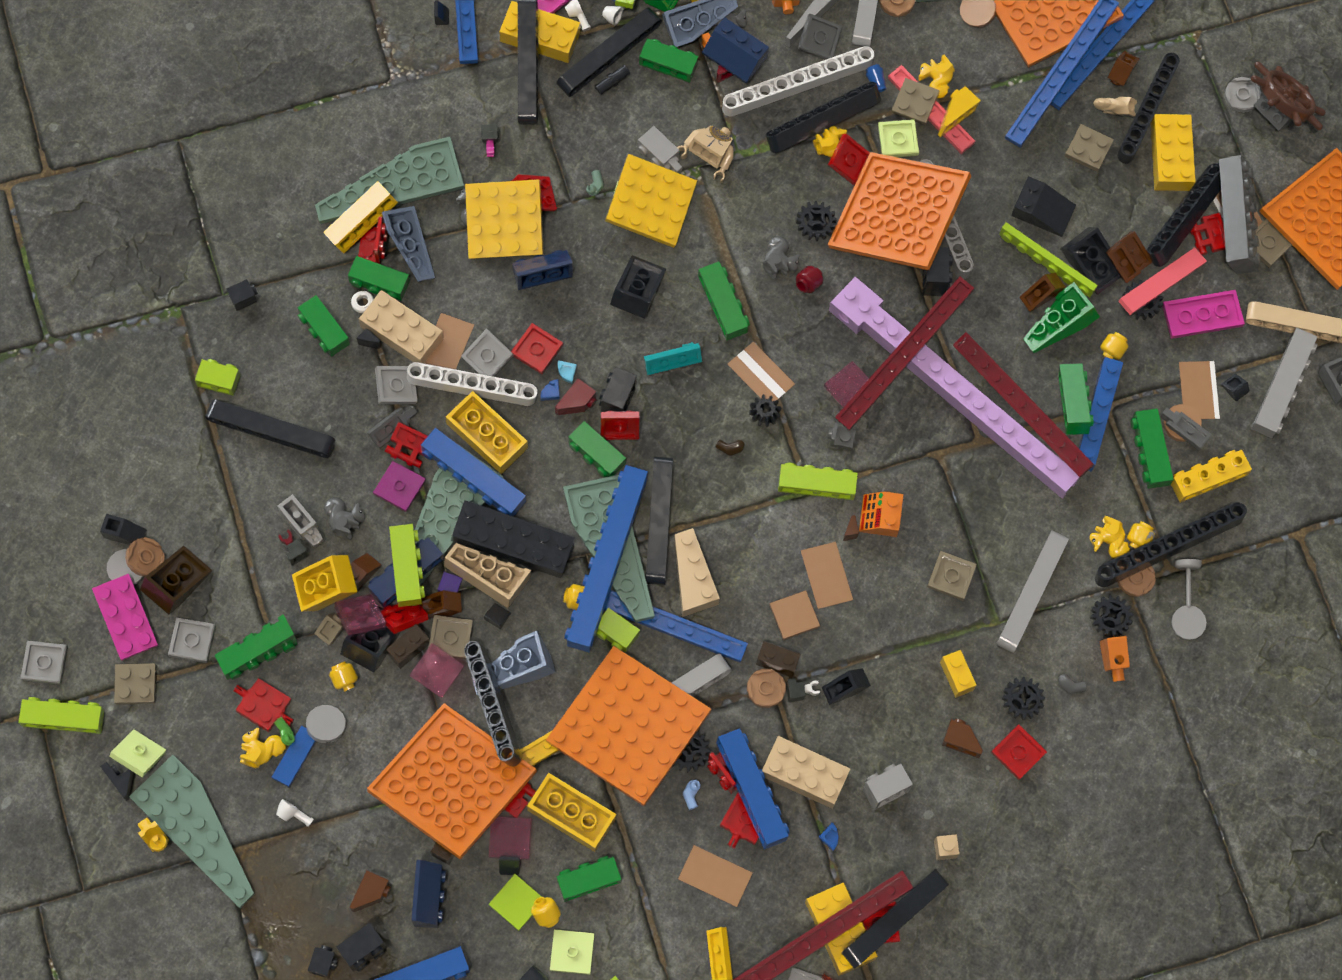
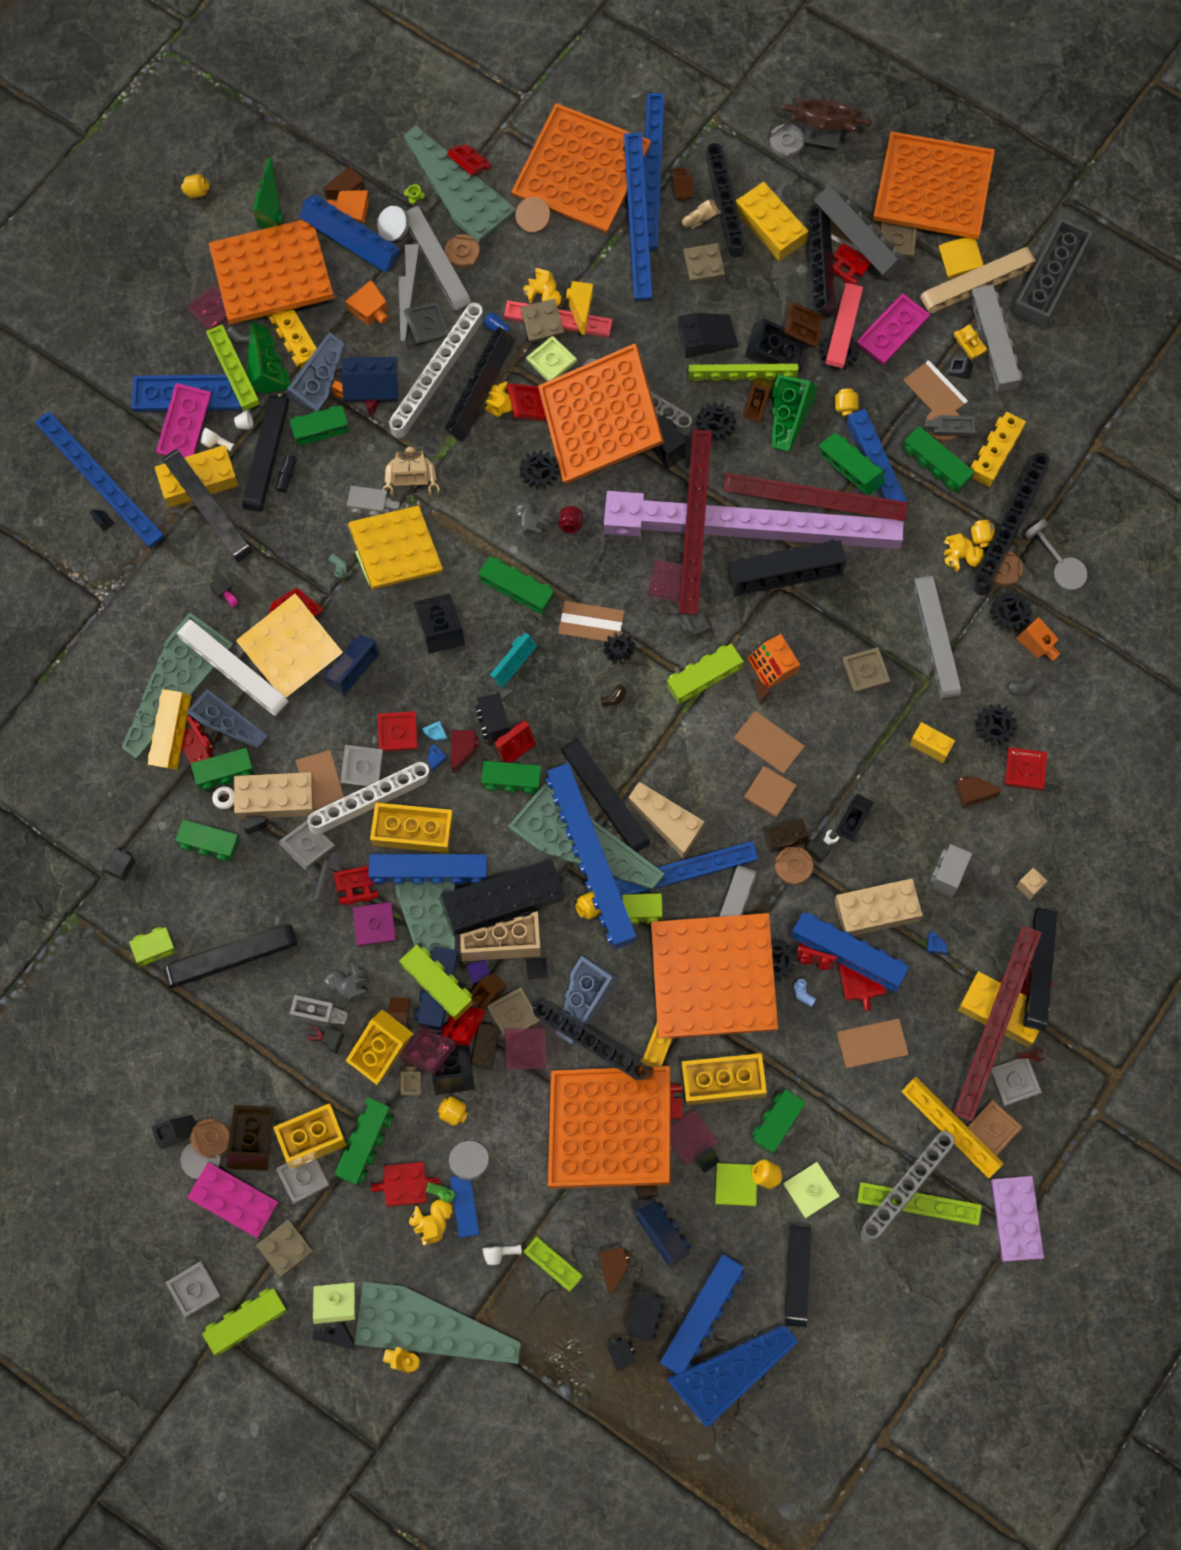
camera: 30 degrees left, 0 degrees up
none -> white beam [176,619,288,716]
none -> yellow brick [273,1103,347,1169]
none -> lime tile [523,1236,583,1292]
none -> black gear [697,402,736,441]
none -> black brick [729,540,846,597]
none -> yellow slope [939,238,984,279]
none -> yellow hips [954,324,987,360]

